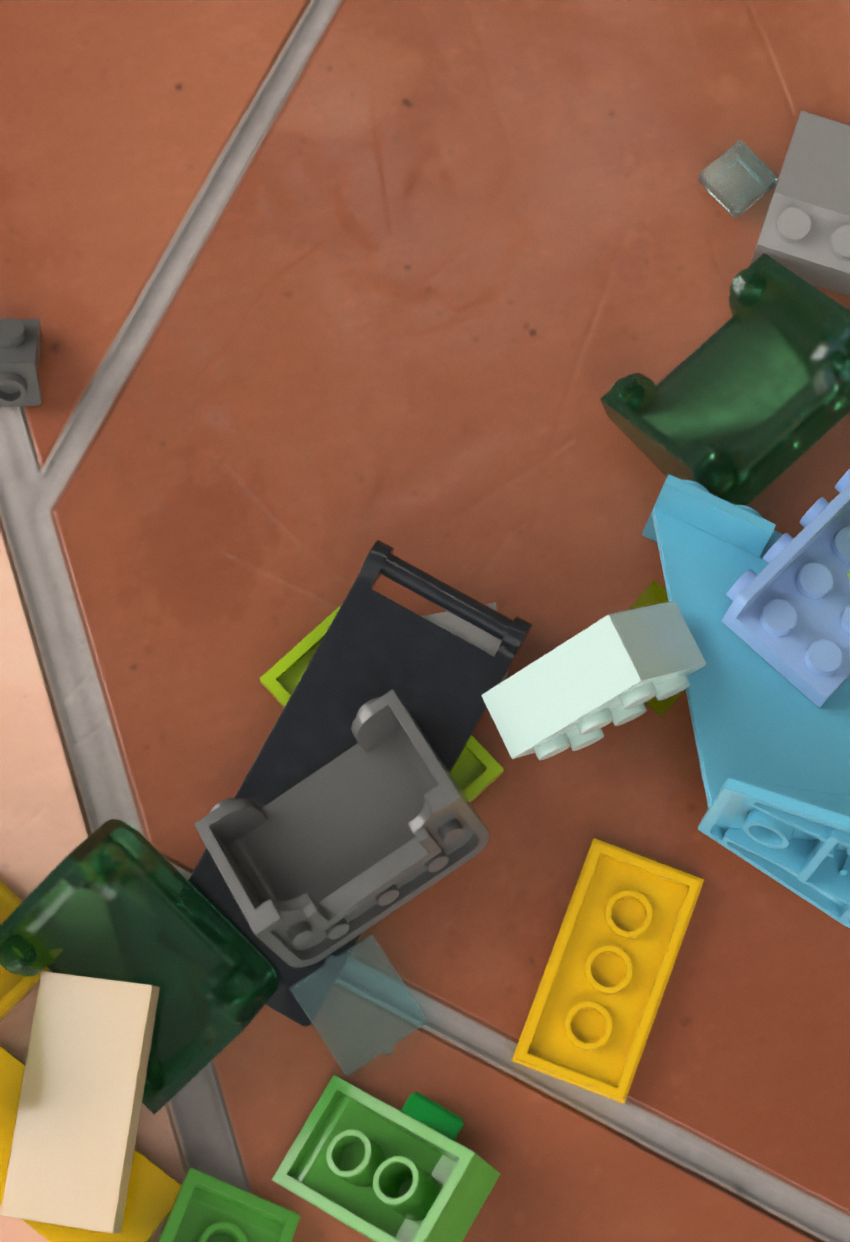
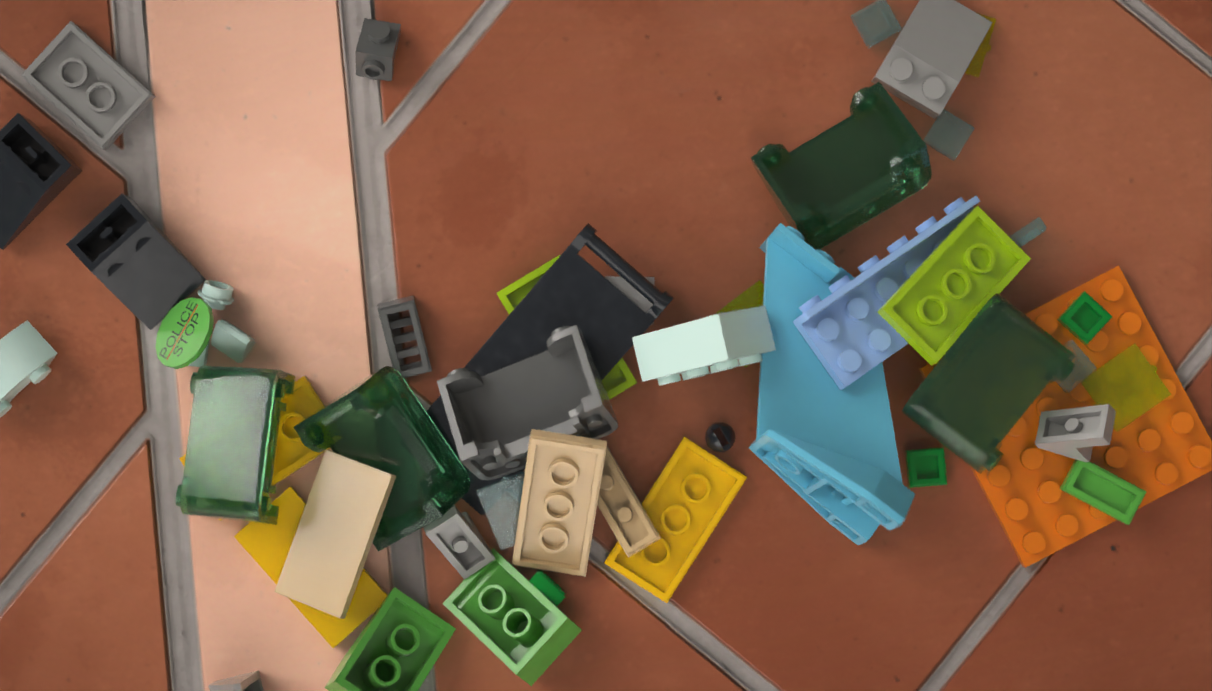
camera: 10 degrees right, 10 degrees up
none -> dark grey slope [377,296,432,380]
none -> light grey slope [422,505,495,579]
none -> tan tile [512,429,607,577]
none -> tan tile [597,446,661,558]
none -> black hinge [705,422,735,452]

